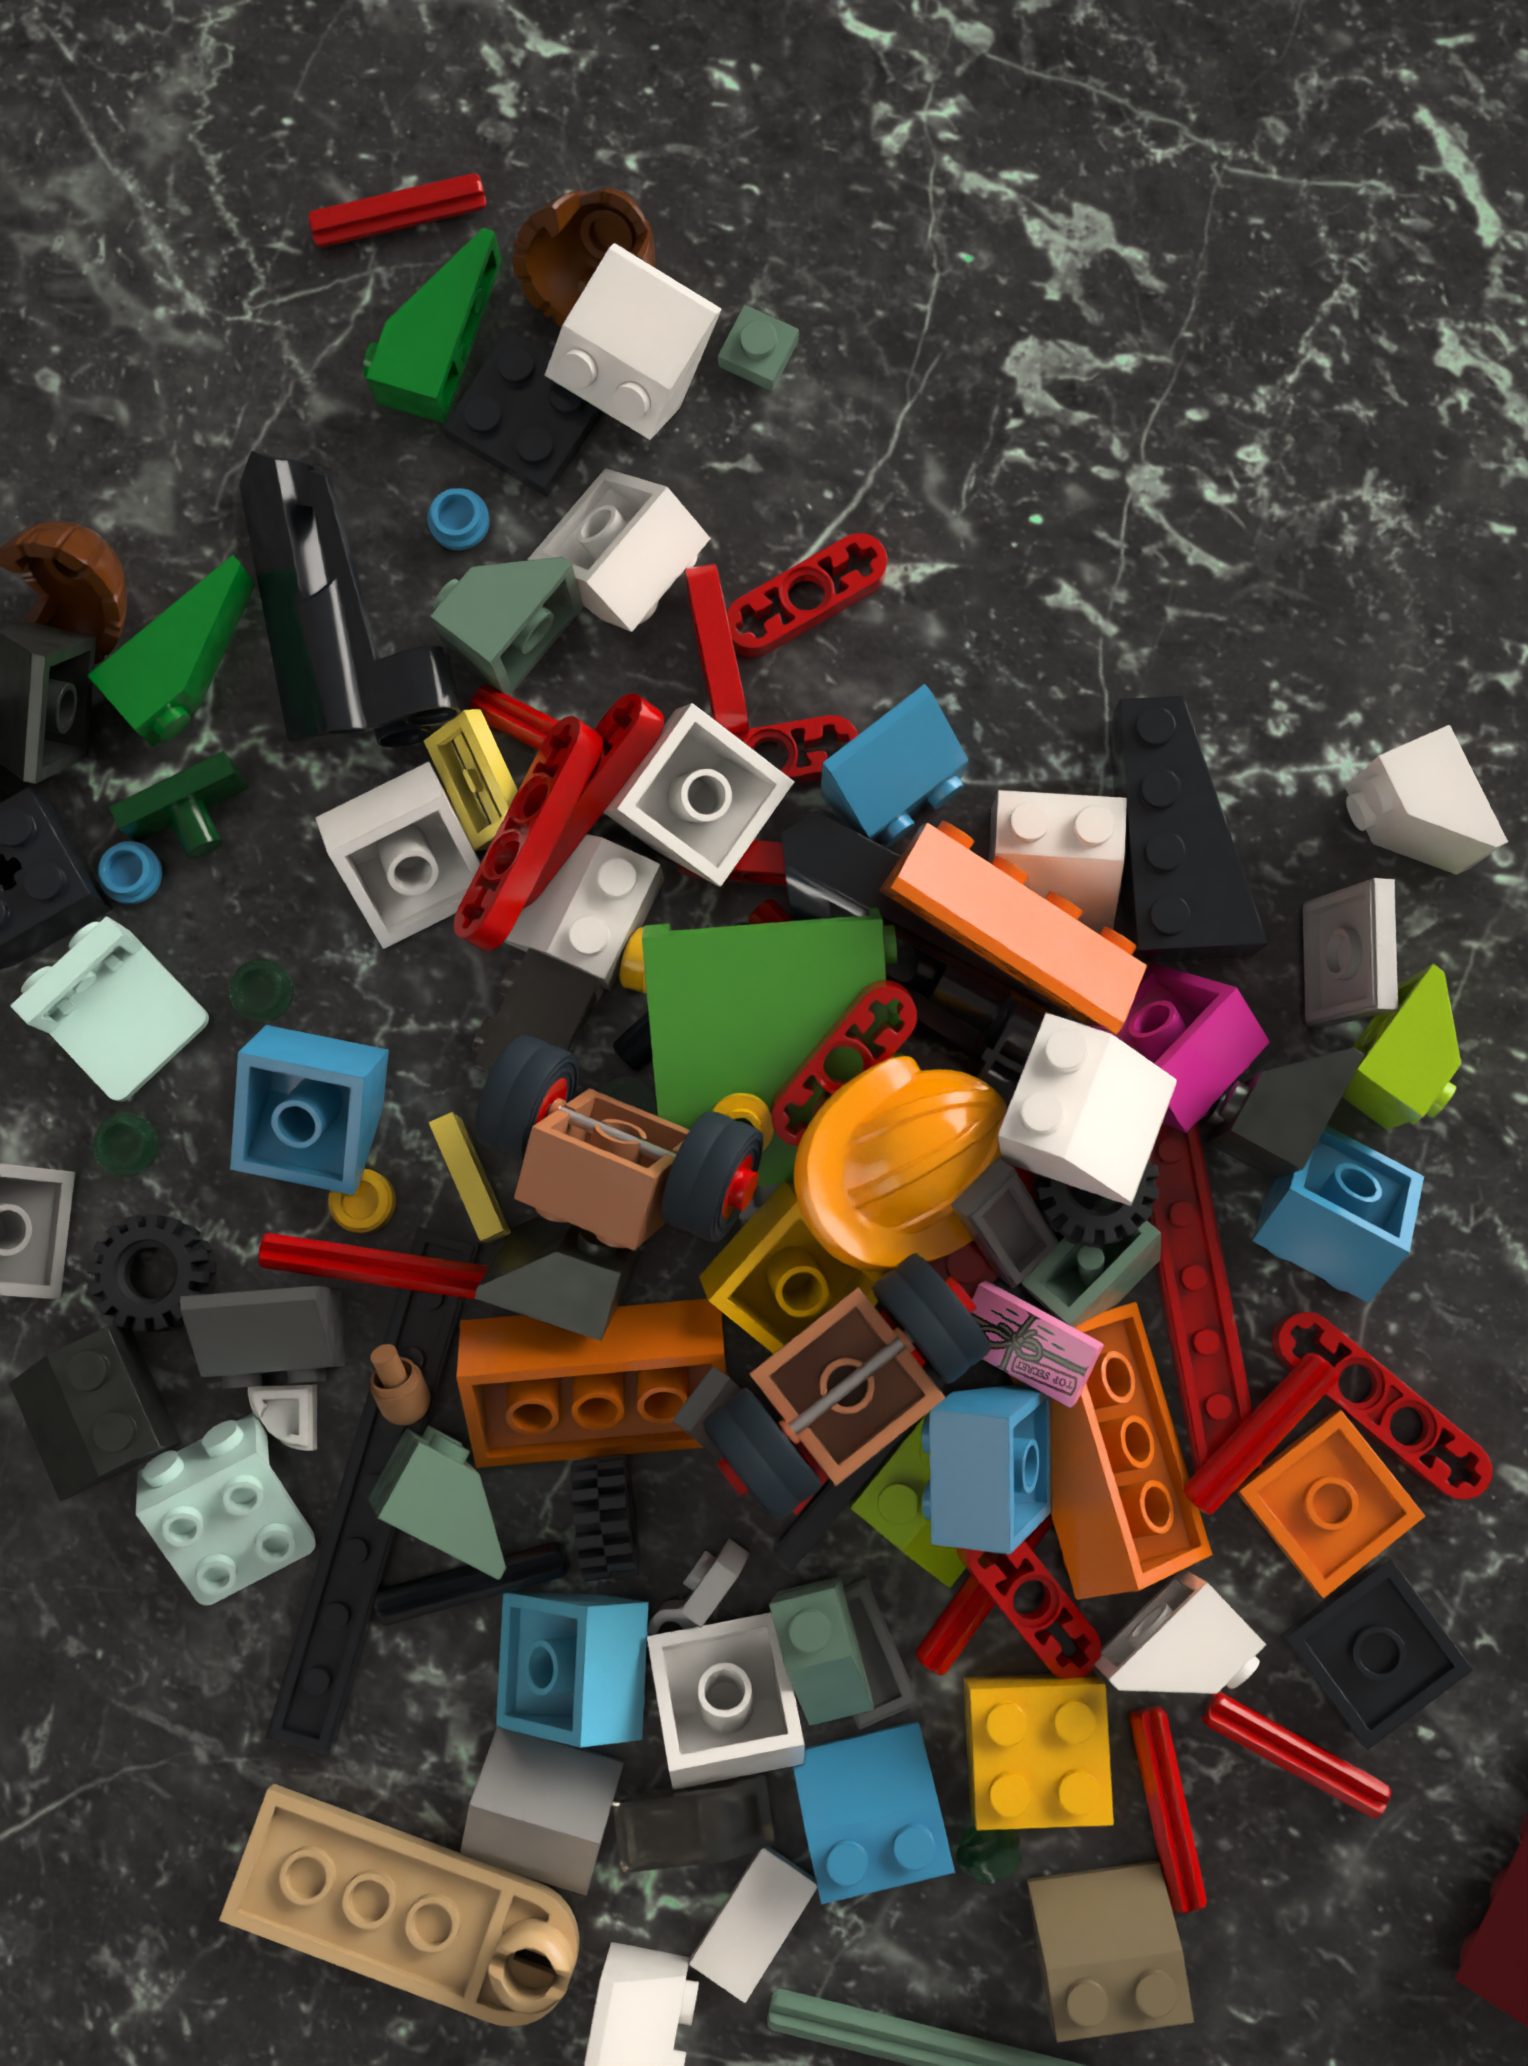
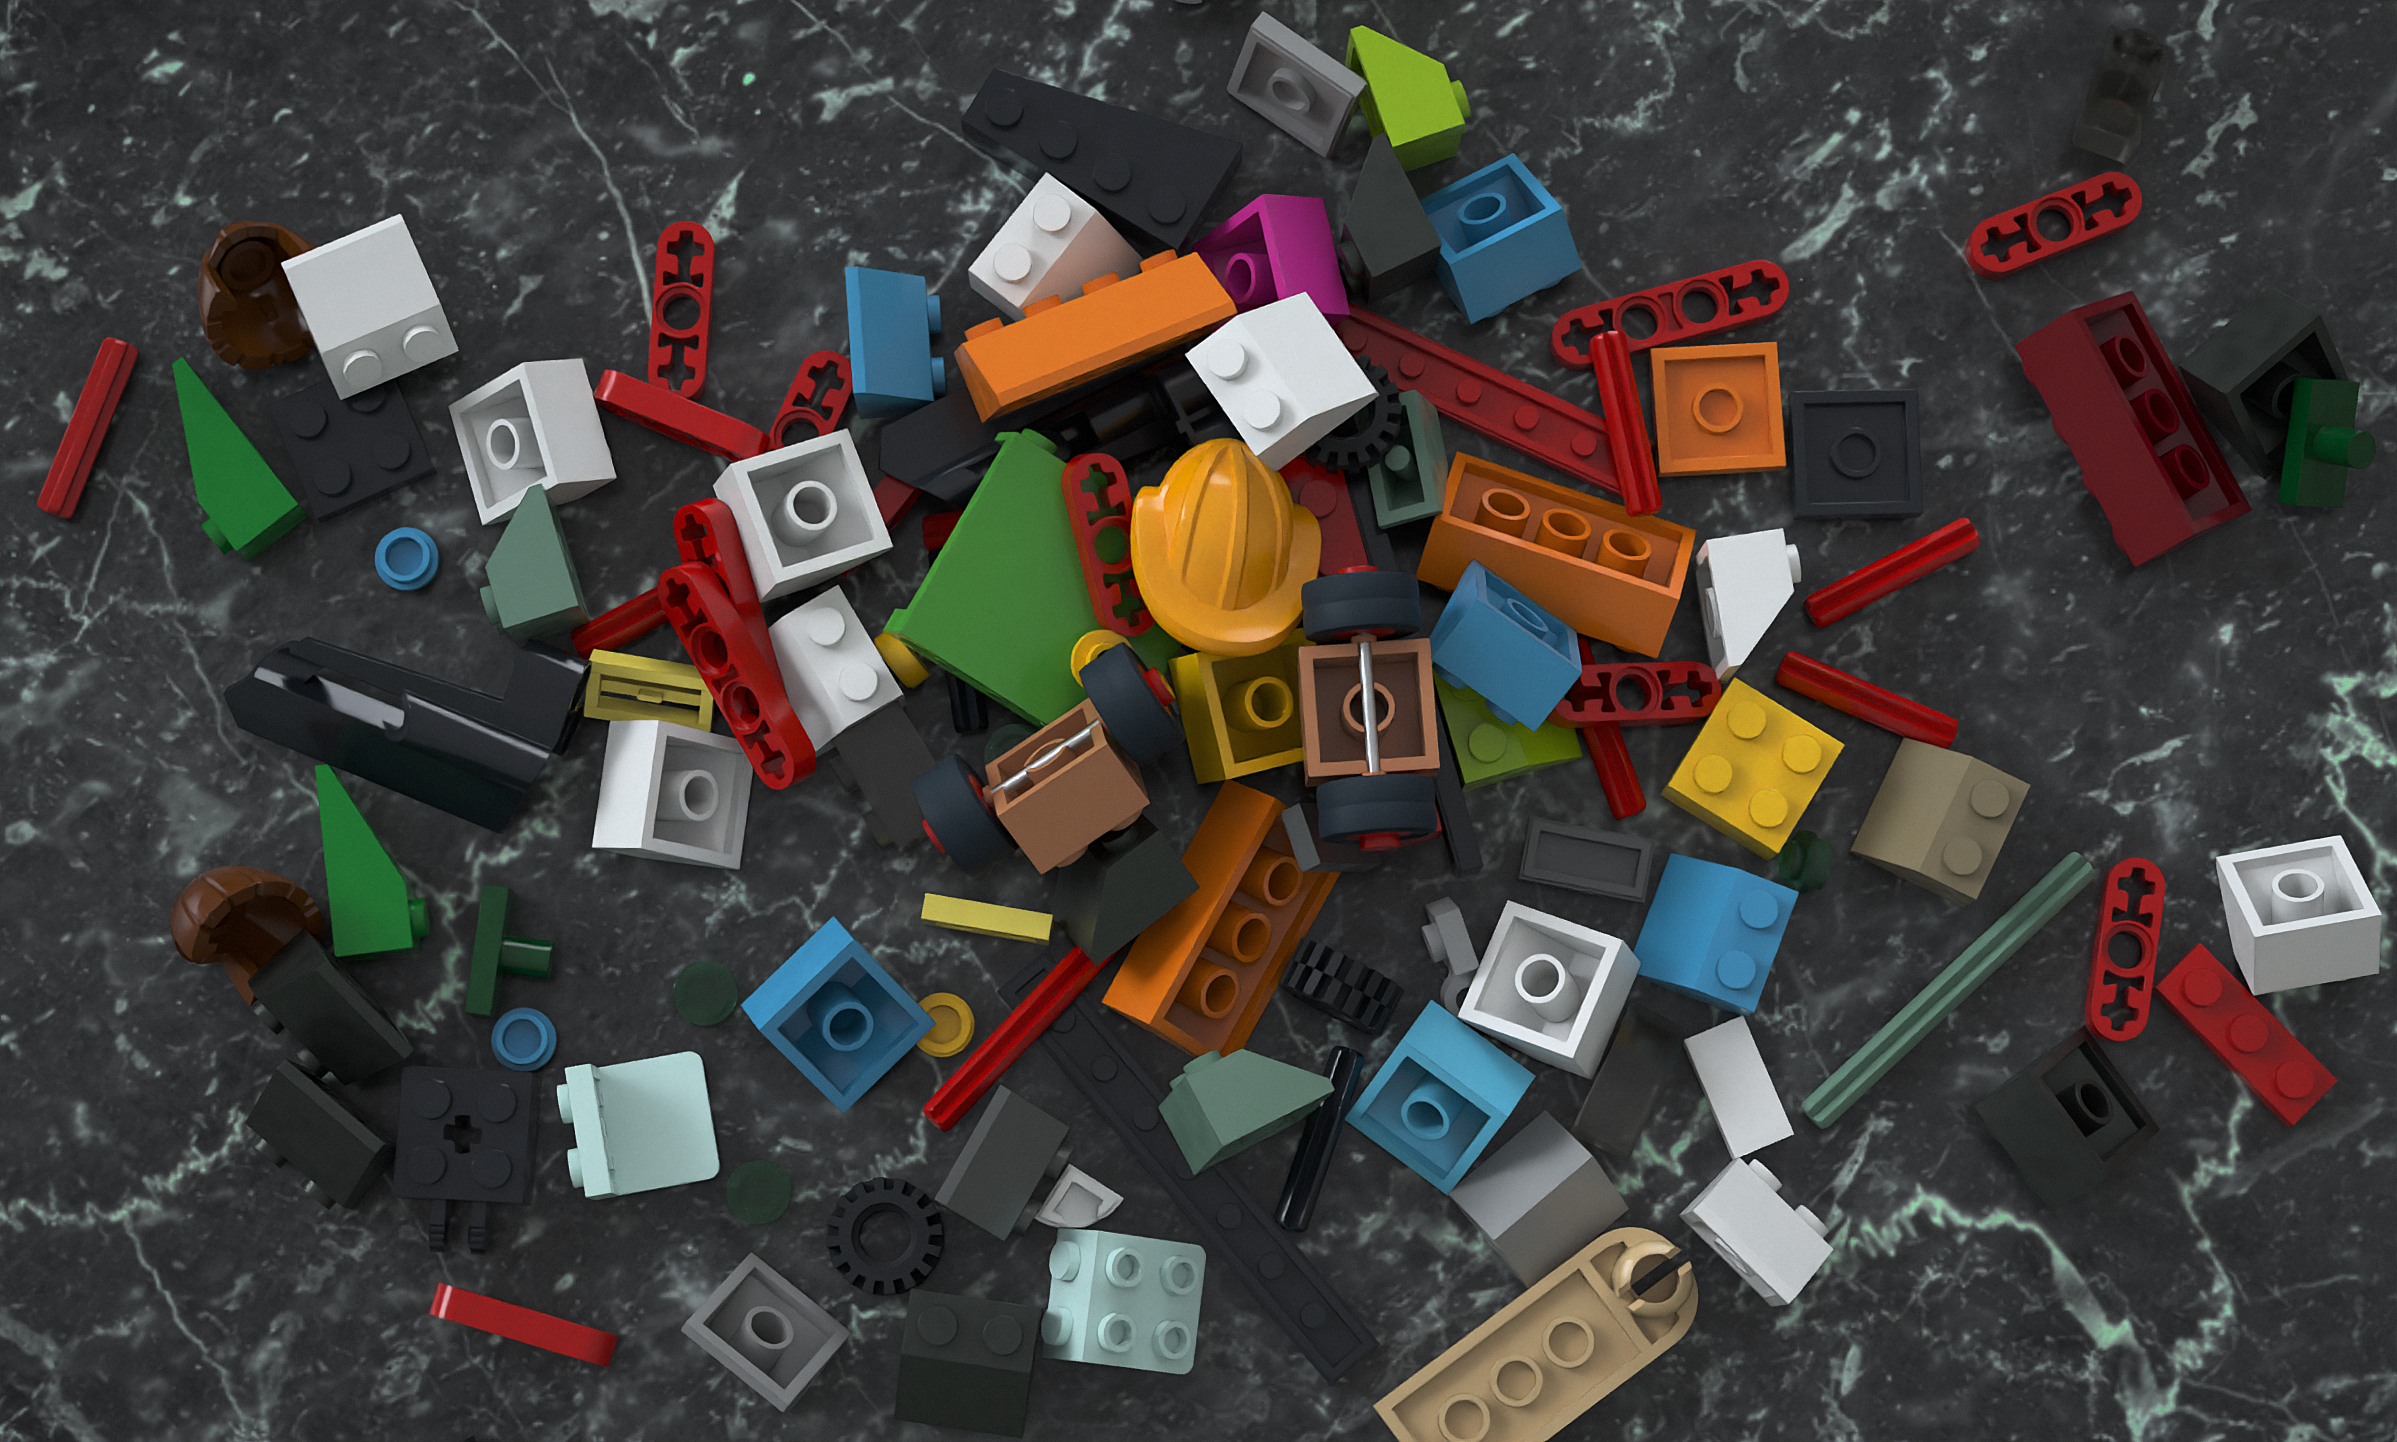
camera: 65 degrees left, 0 degrees up
medium nougat cylinder [370,1344,431,1426] -> none
sand green plate [718,304,799,392] -> none
sand green slope [769,1576,875,1726] -> none
dark grey tile [951,1157,1059,1288] -> none
bright pink tile [971,1281,1104,1408] -> none

